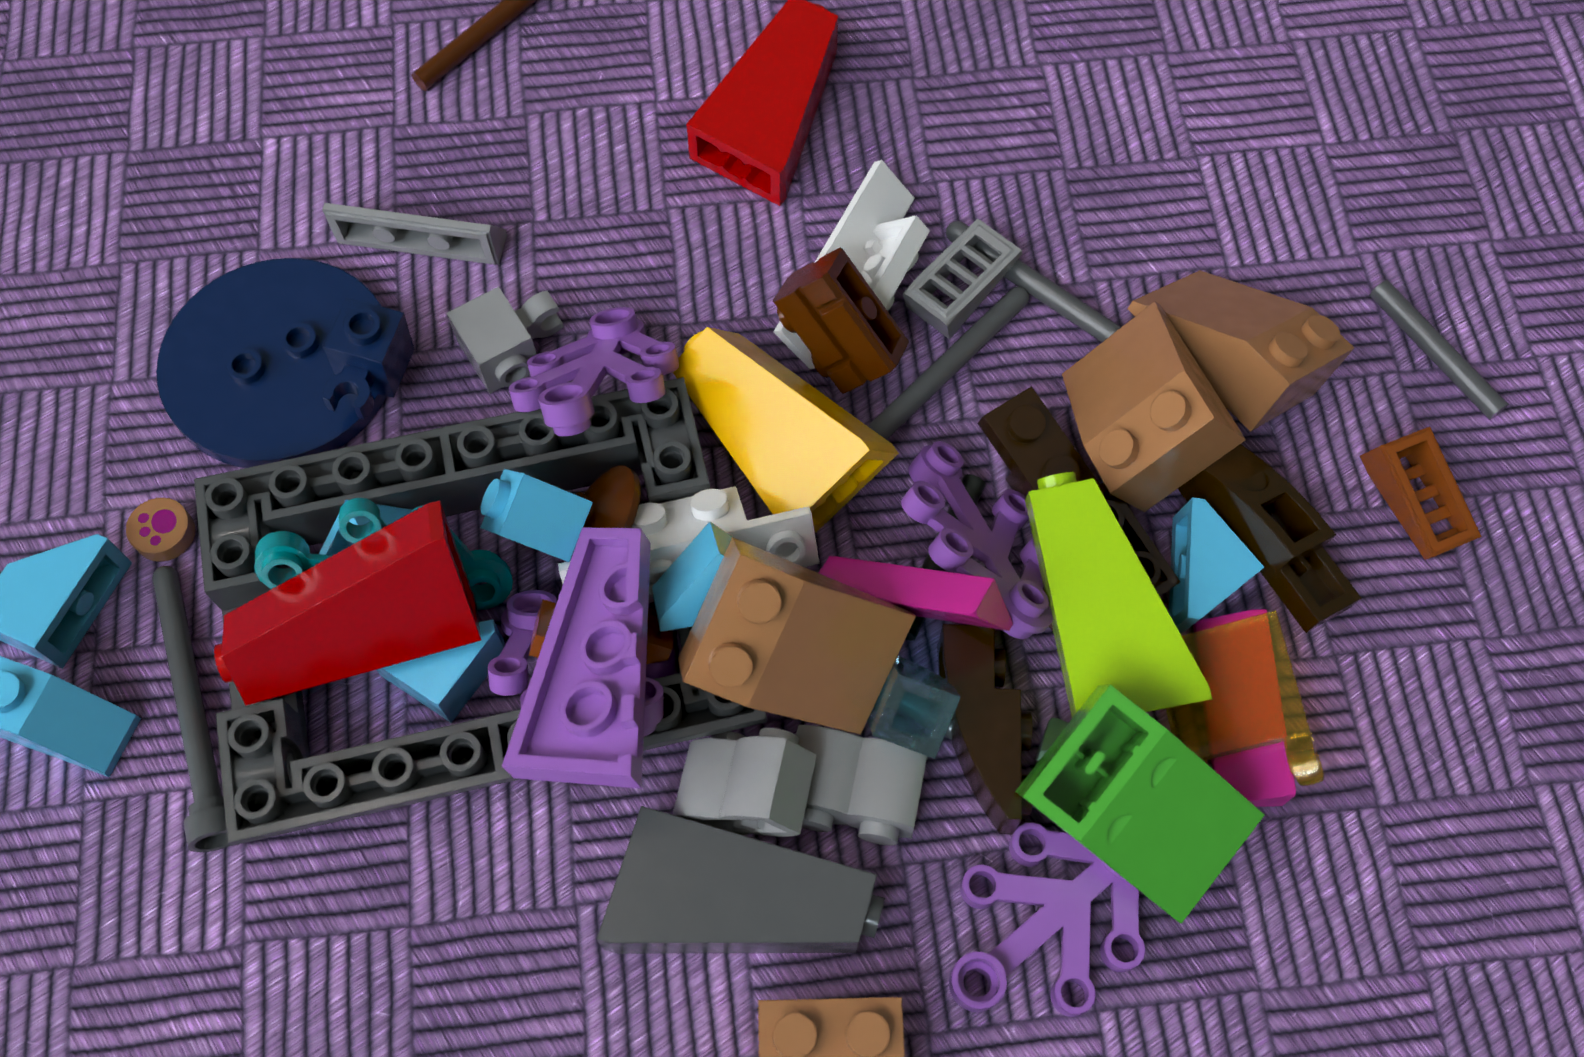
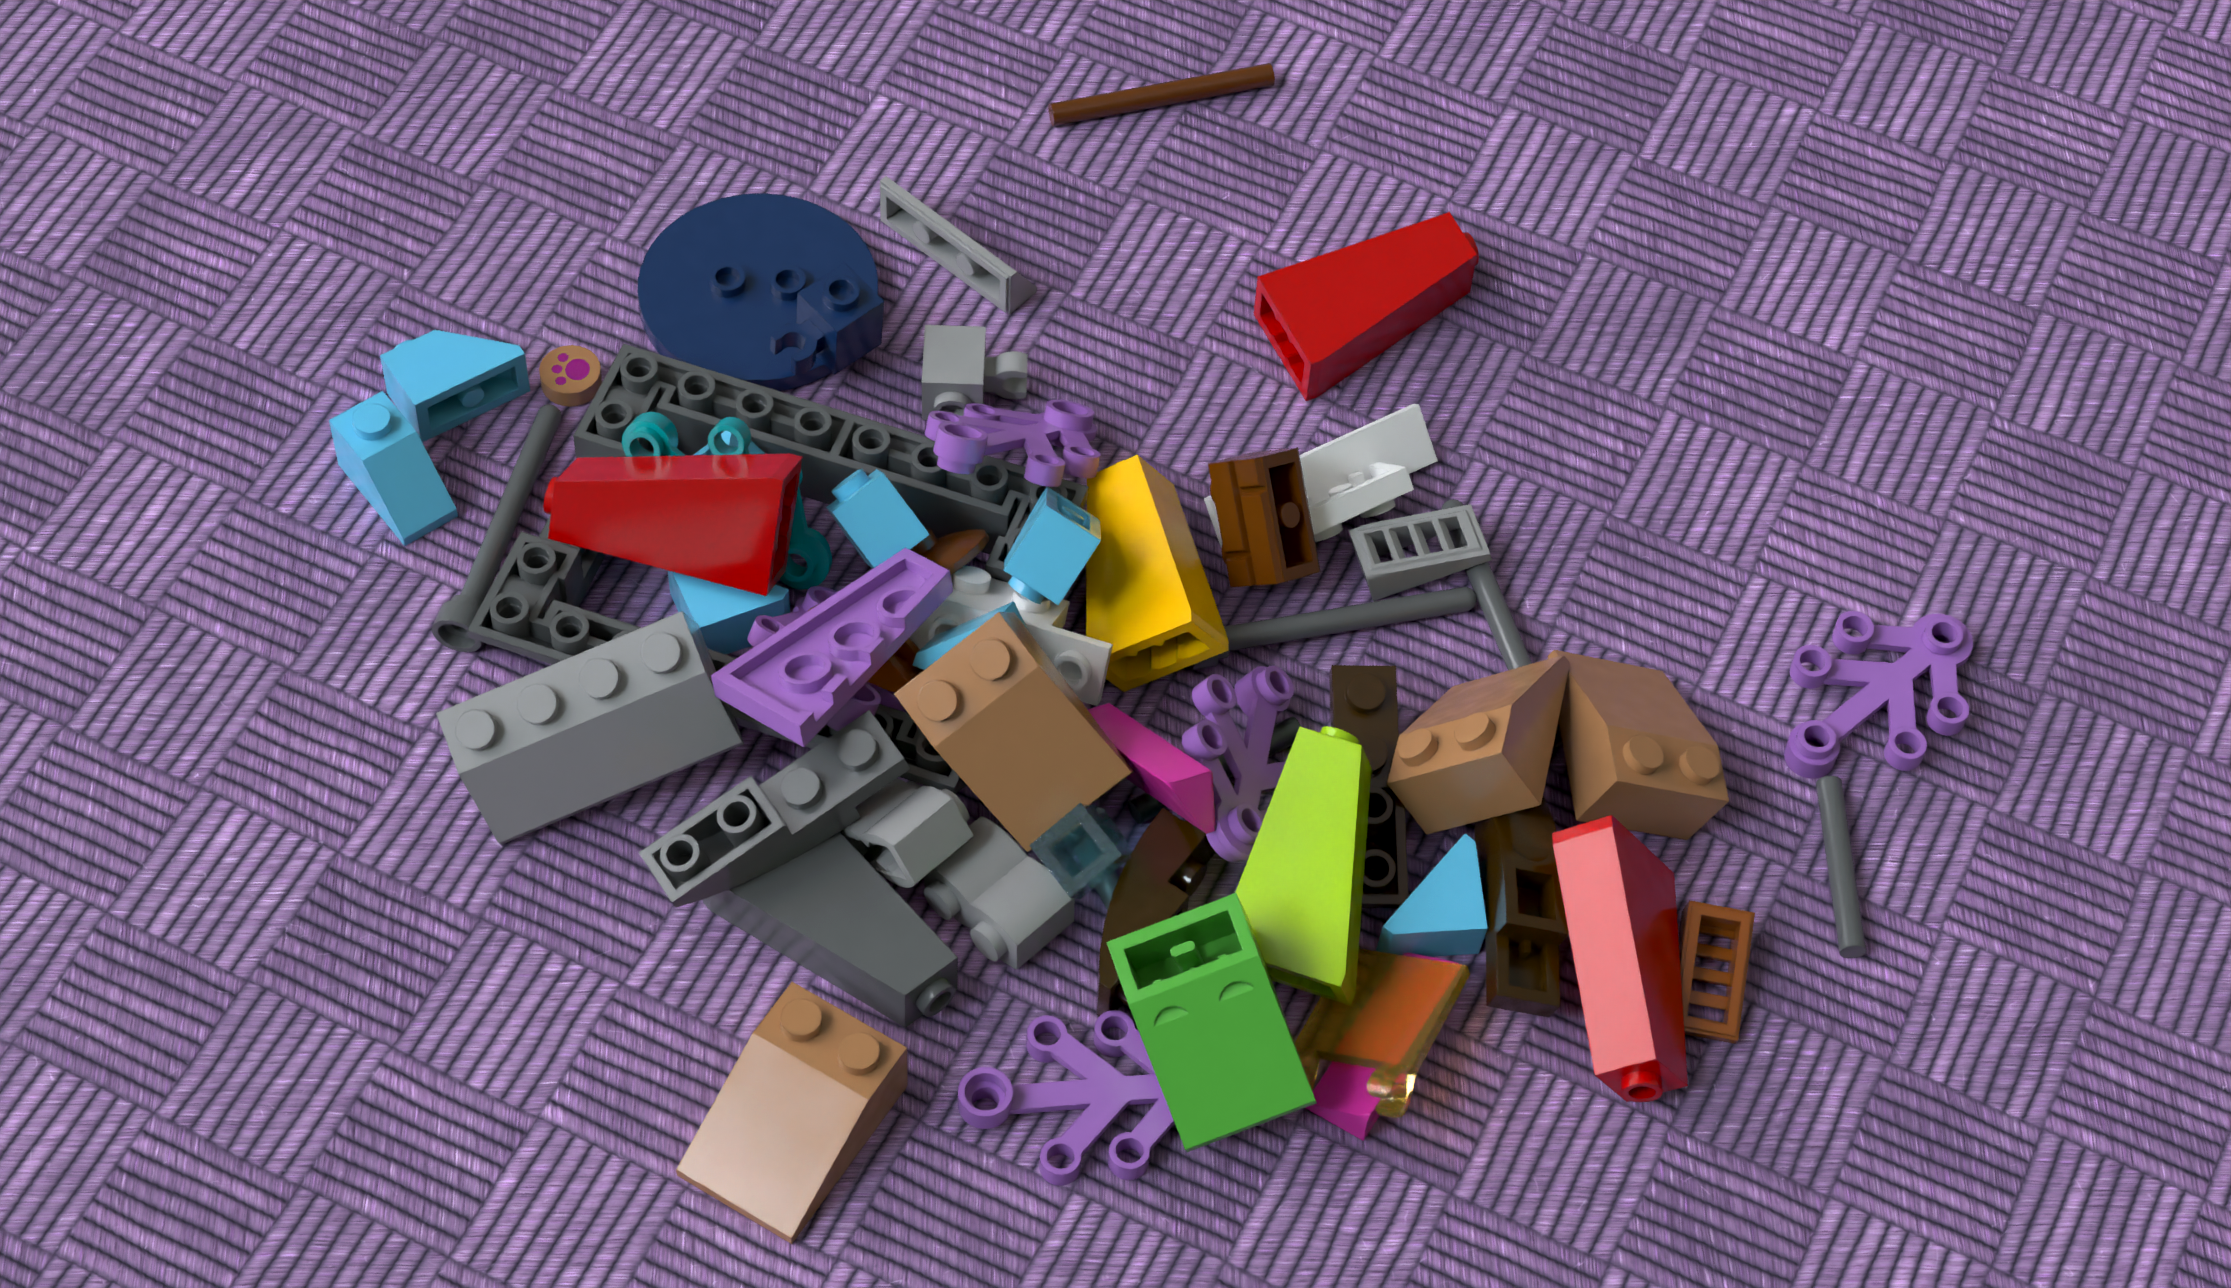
camera: 30 degrees right, 10 degrees down
none -> light grey slope [436,611,744,845]
none -> dark grey slope [638,710,910,907]
none -> medium azure slope [1004,487,1101,605]
none -> slope [1552,815,1688,1102]
none -> medium lavender plant [1784,611,1973,779]

